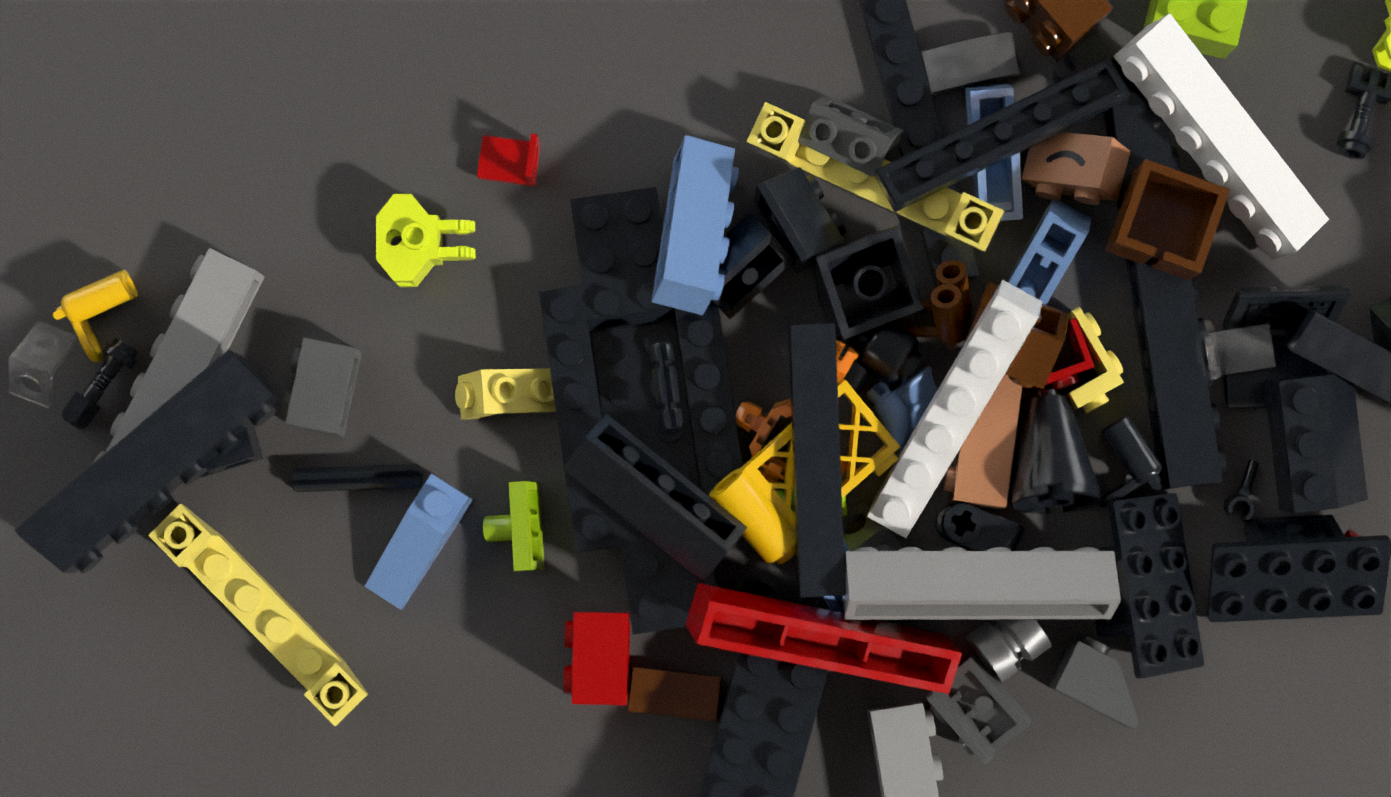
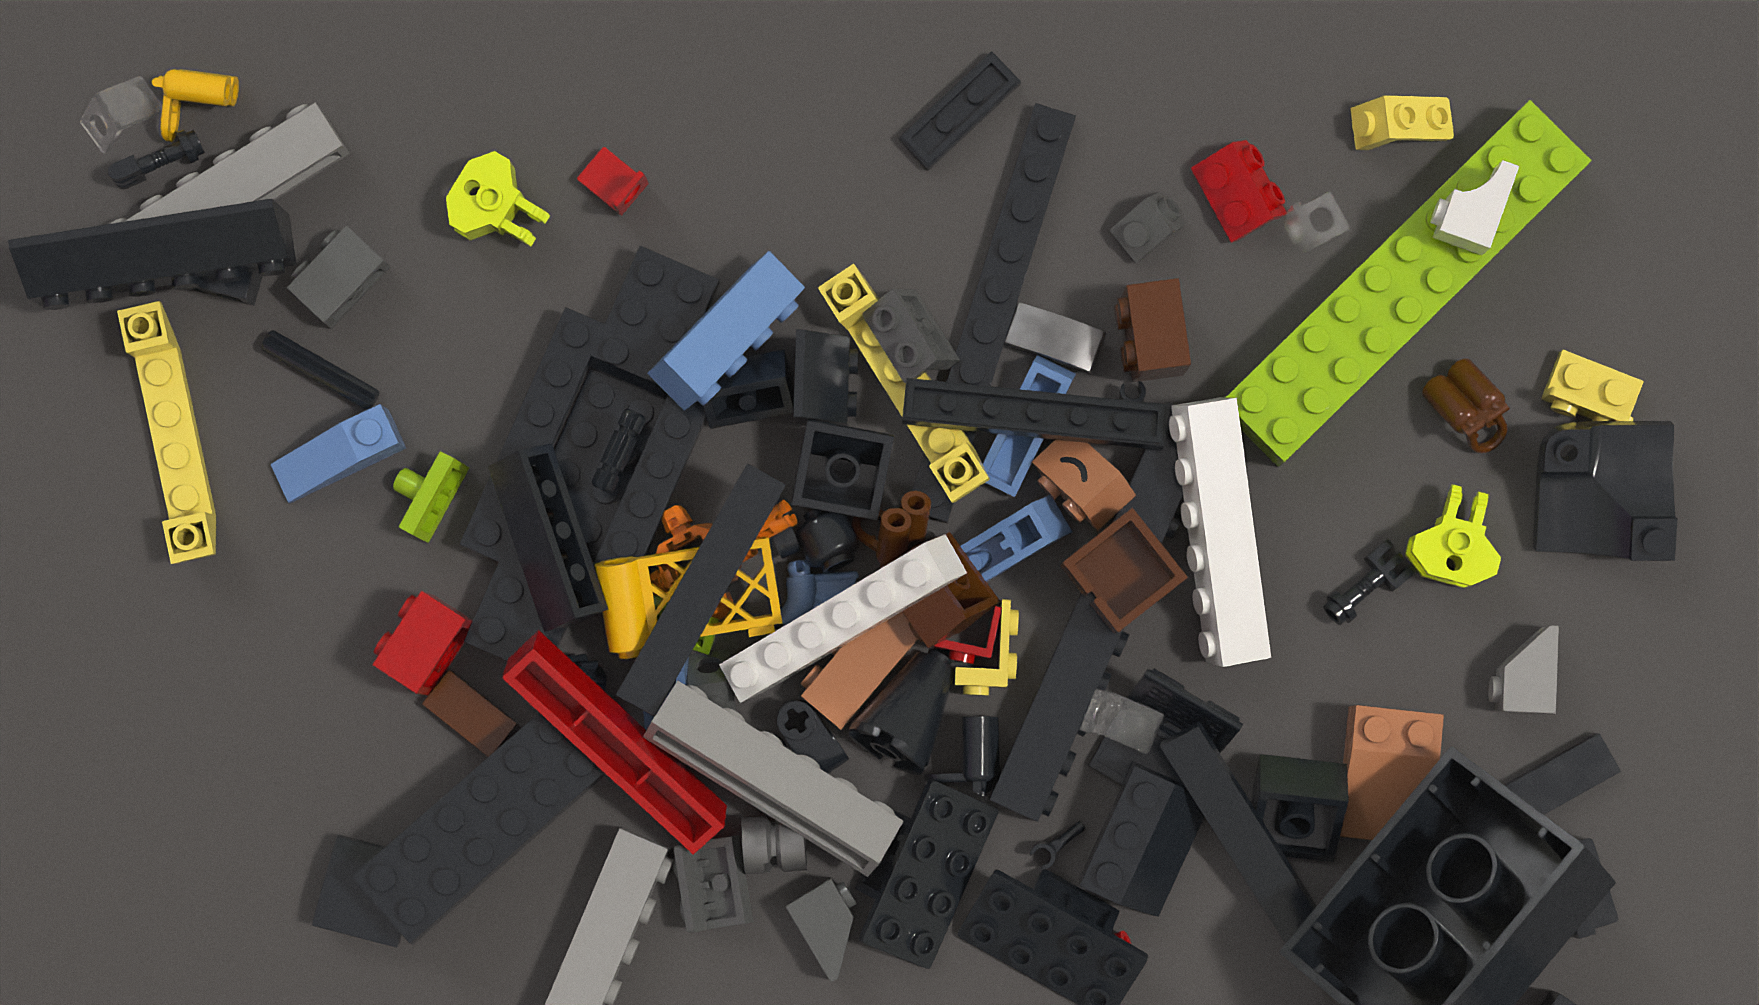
camera: 40 degrees right, 0 degrees up
light yellow bracket [455,368,556,420] -> none

